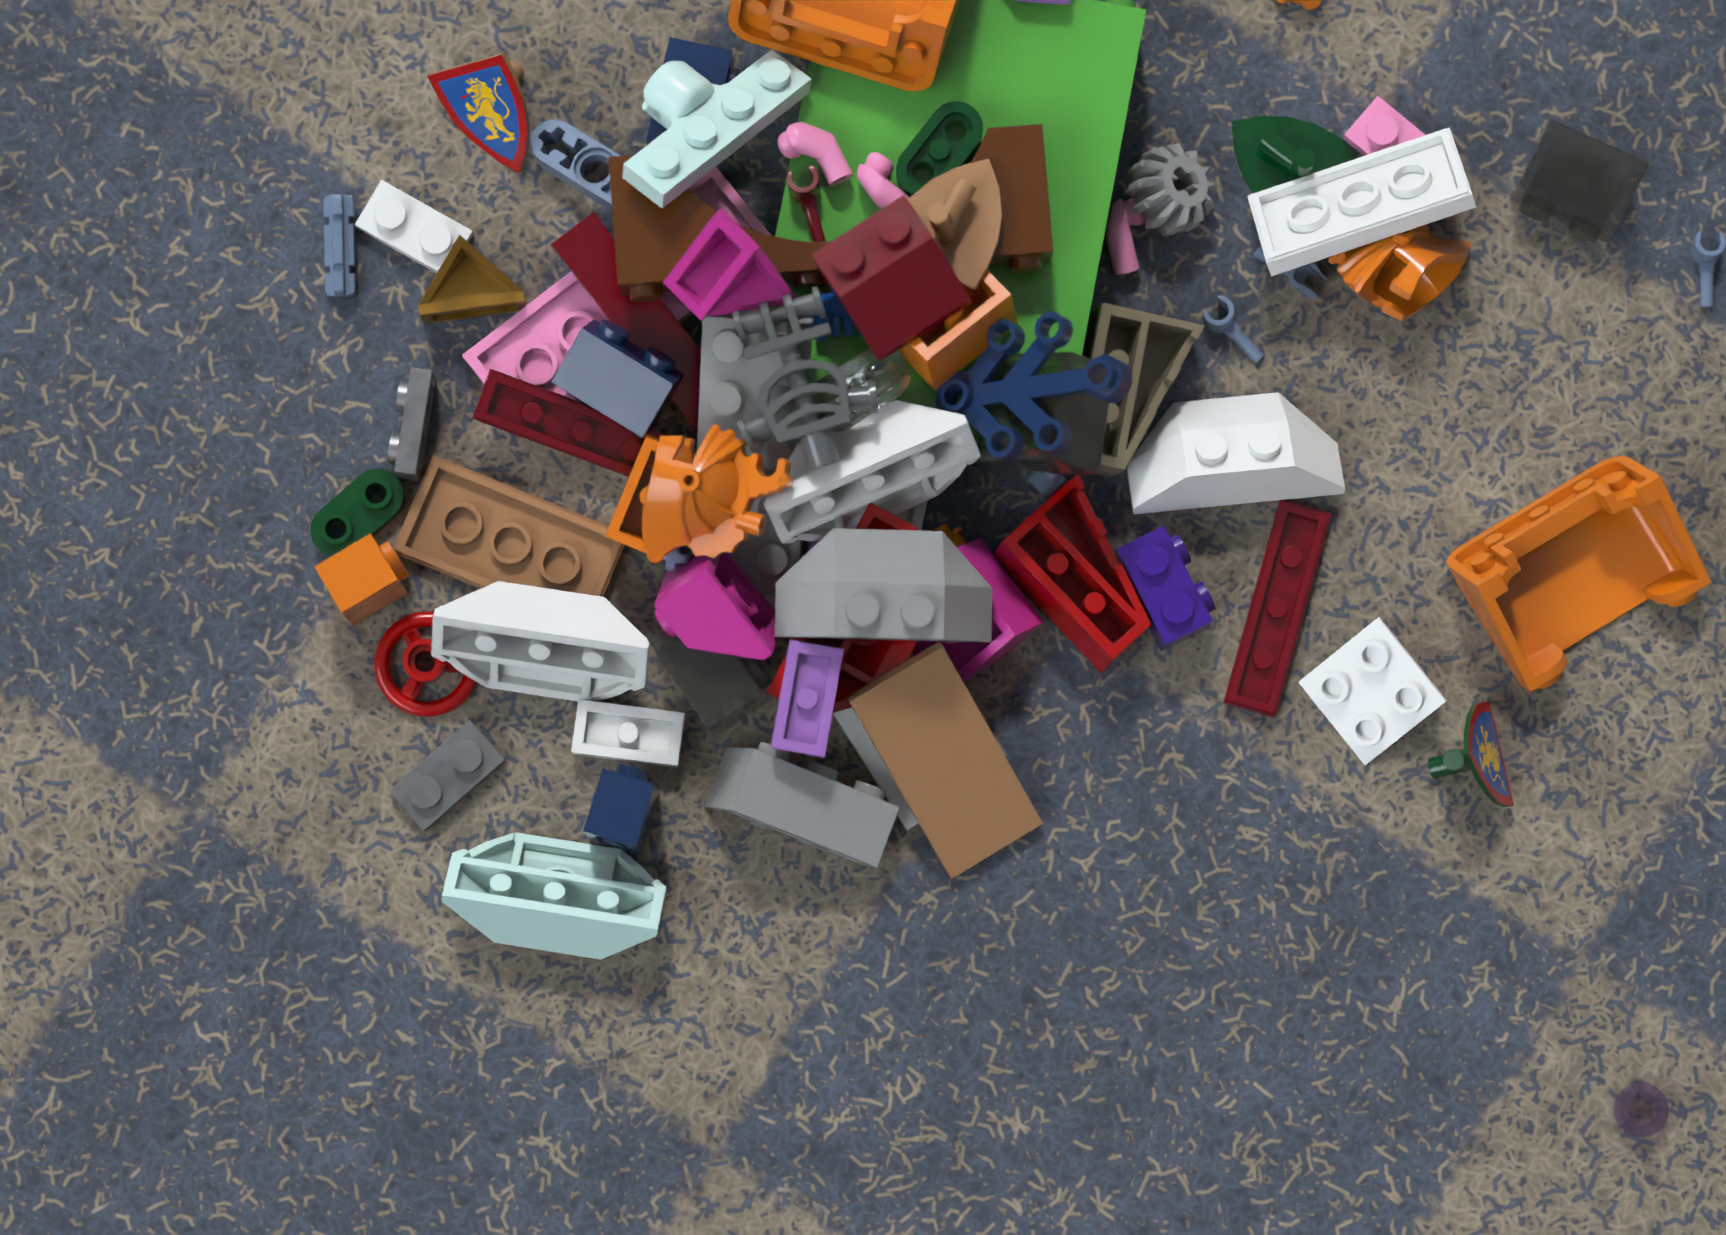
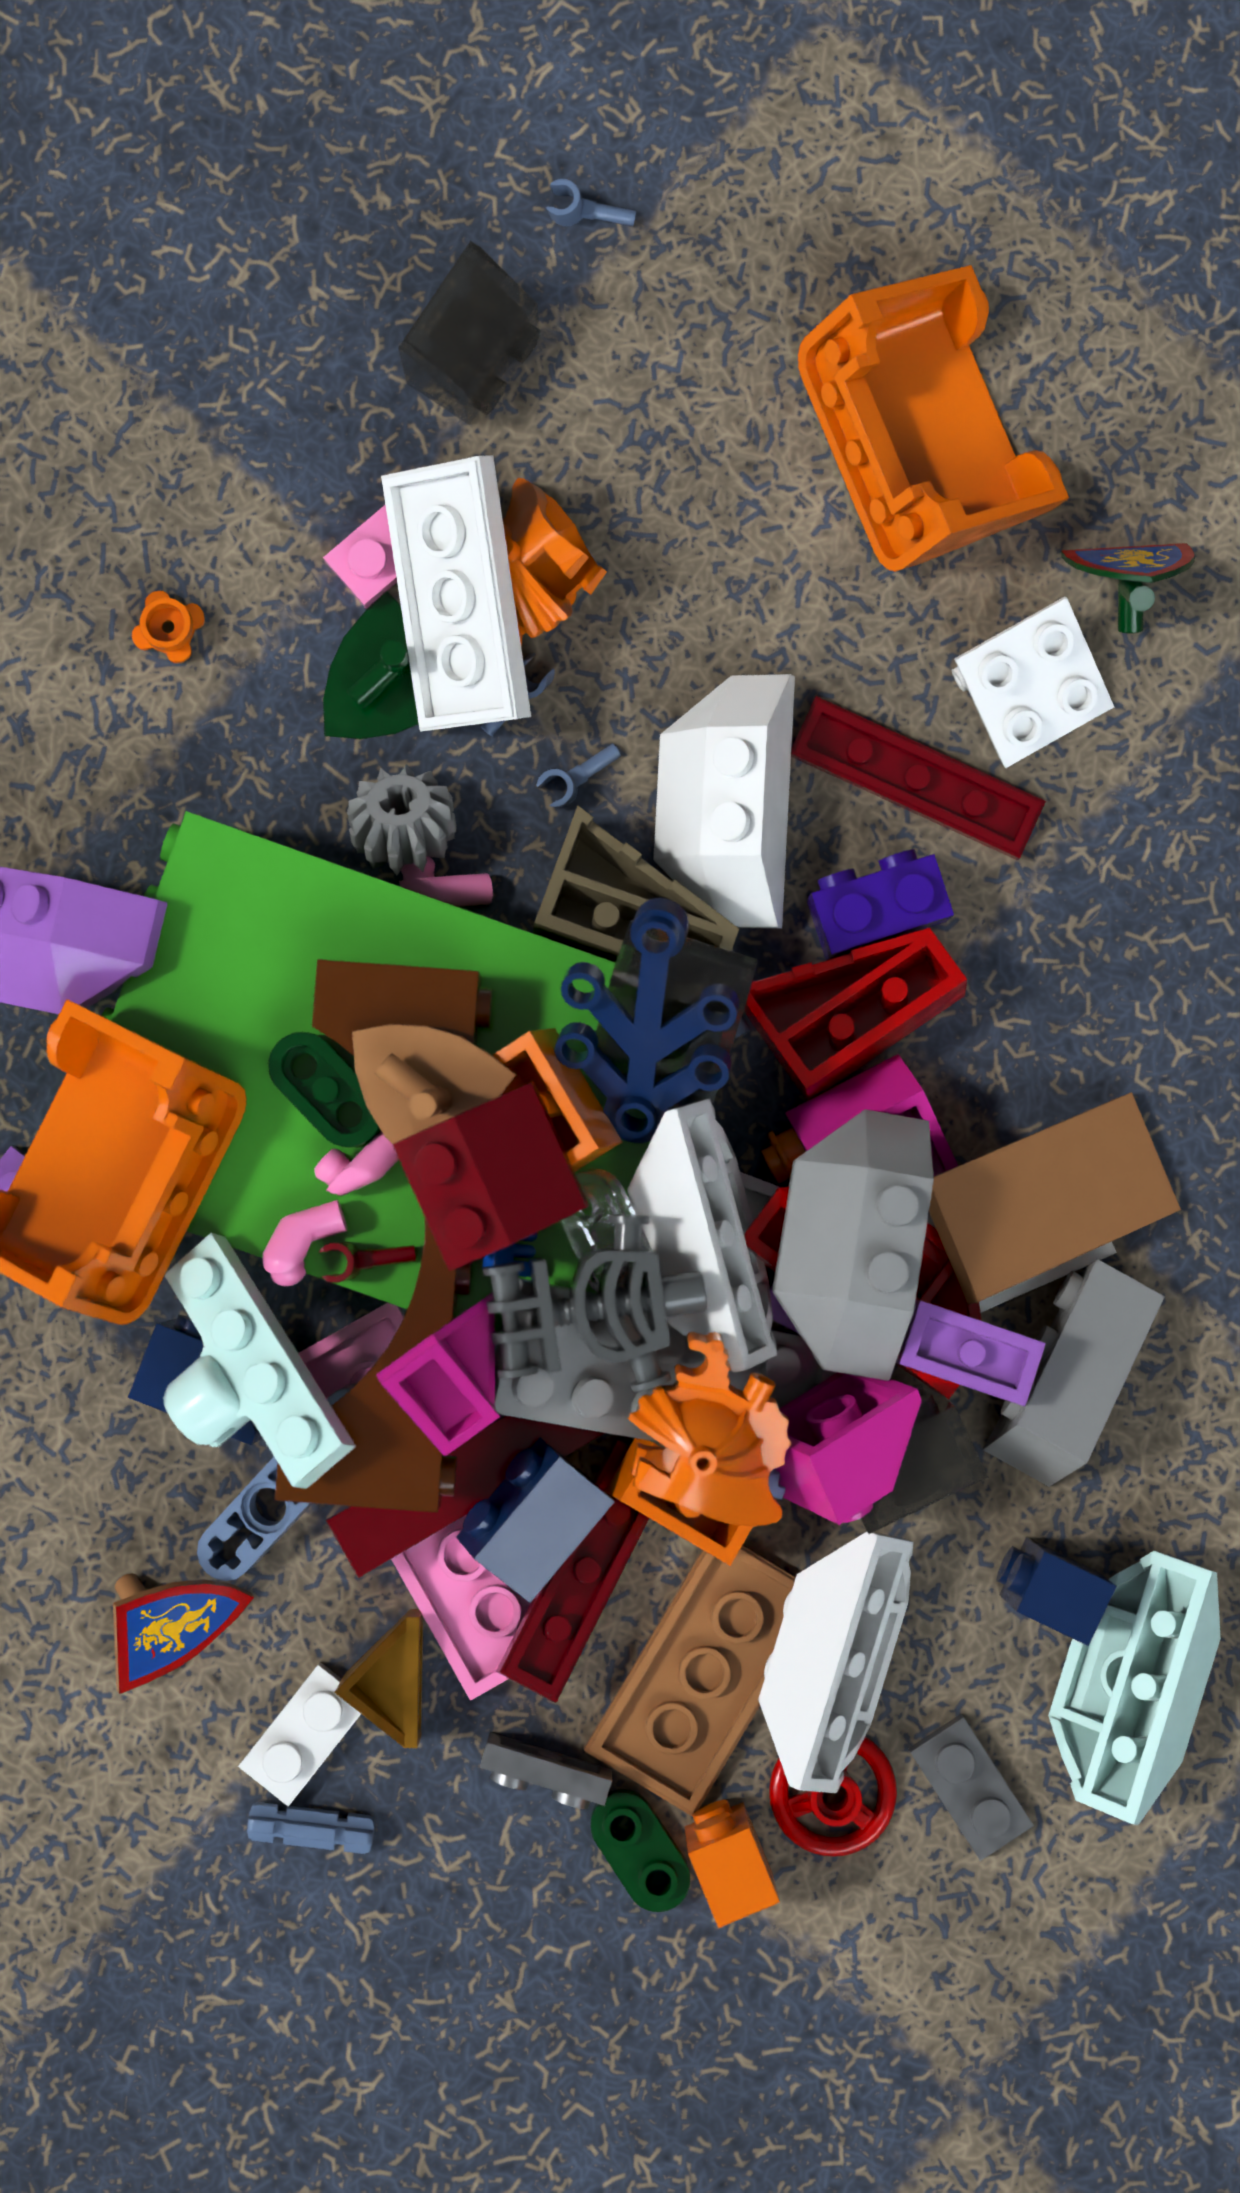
camera: 85 degrees left, 5 degrees up
white plate [571,699,685,768] -> none

